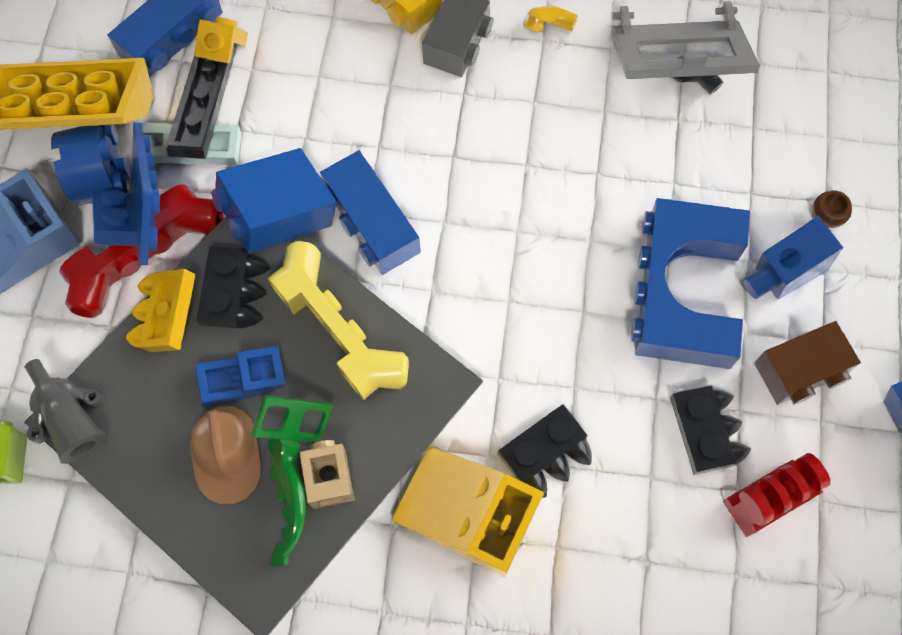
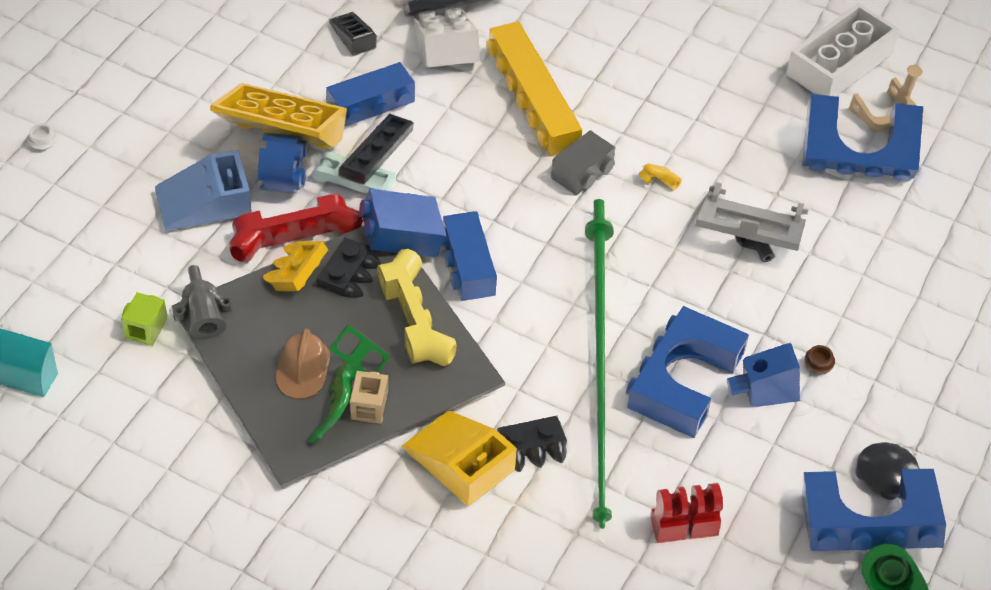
camera: 15 degrees right, 20 degrees down
blue bracket [92,122,160,265] -> none
yellow bracket [194,17,248,63] -> none
blue slope [195,346,285,407] -> none
black plate [670,385,751,475] -> none
reddish brown brick [754,321,861,405] -> none
none -> green piece [585,199,614,529]

